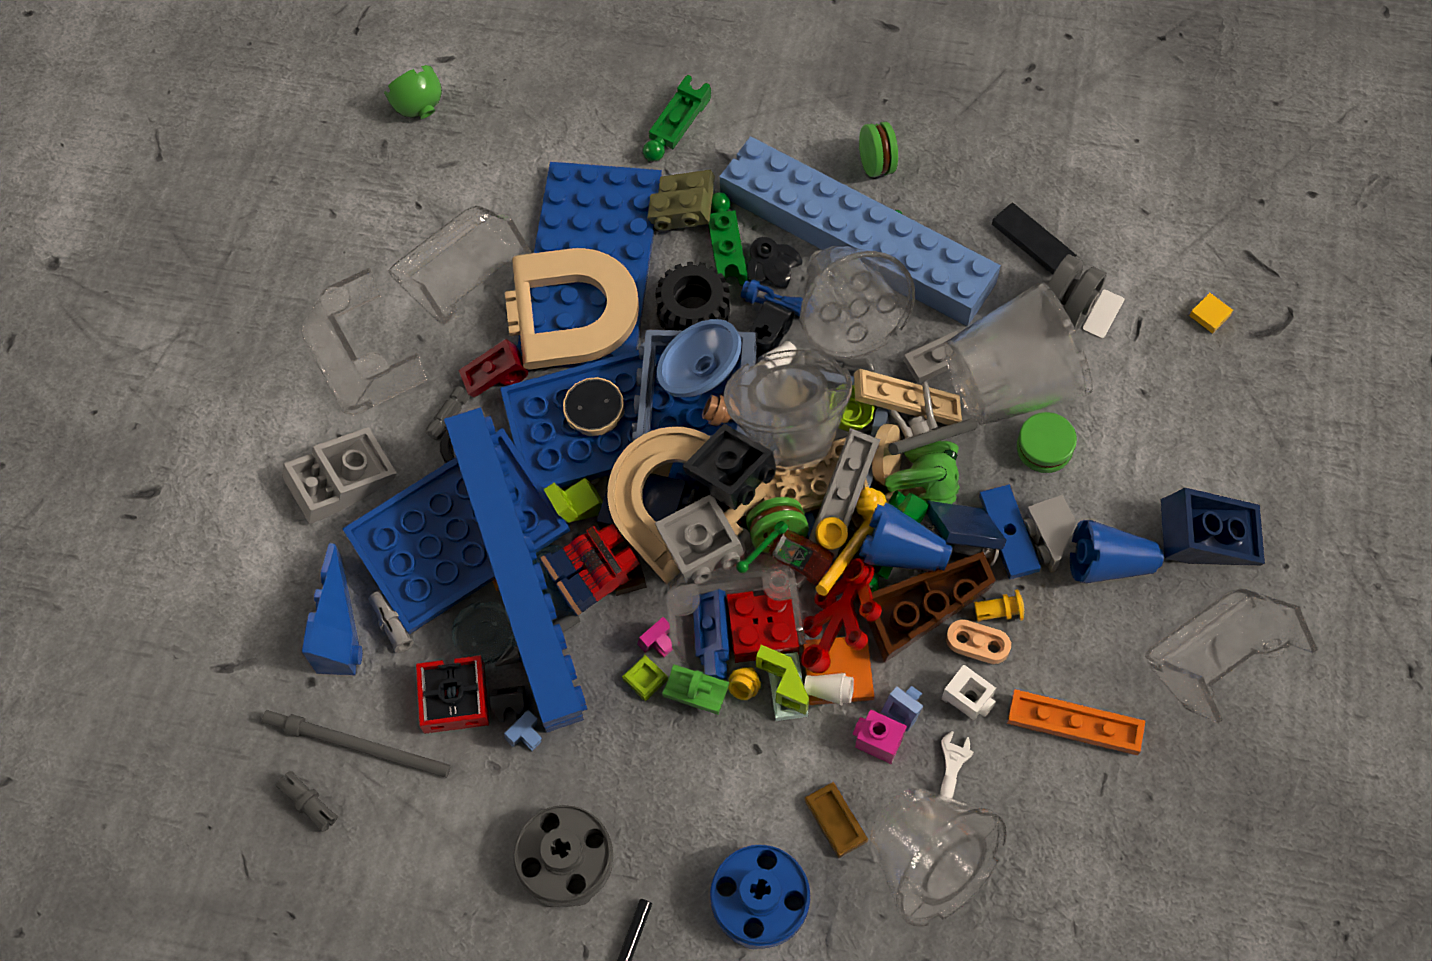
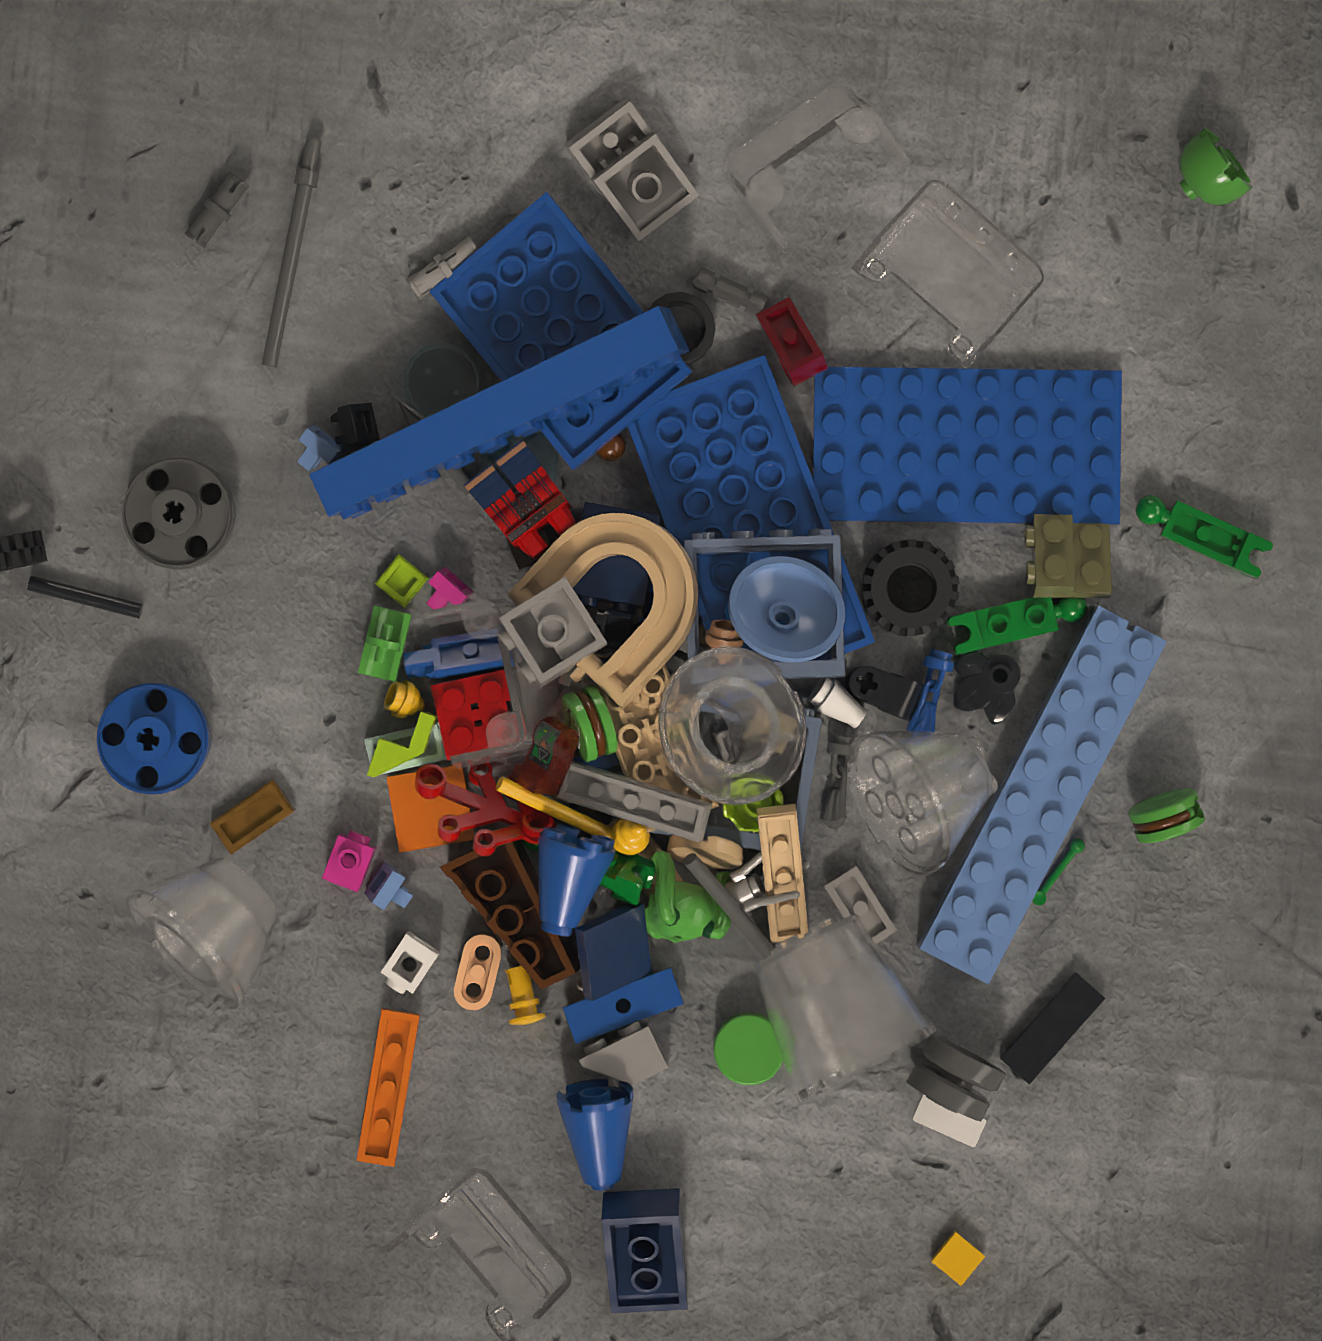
camera: 85 degrees right, 25 degrees up
blue wedge [302,543,363,675] -> none
piece [416,655,489,734] -> none
tan piece [505,248,639,369] -> none
lime slope [544,478,603,523] -> none
black tile [563,377,625,436] -> none
black plate [683,423,776,510] -> none
green hinge [736,521,788,573] -> none
white cone [804,673,854,706] -> none
yellow tile [815,517,848,550] -> none
white piece [935,731,974,819] -> none

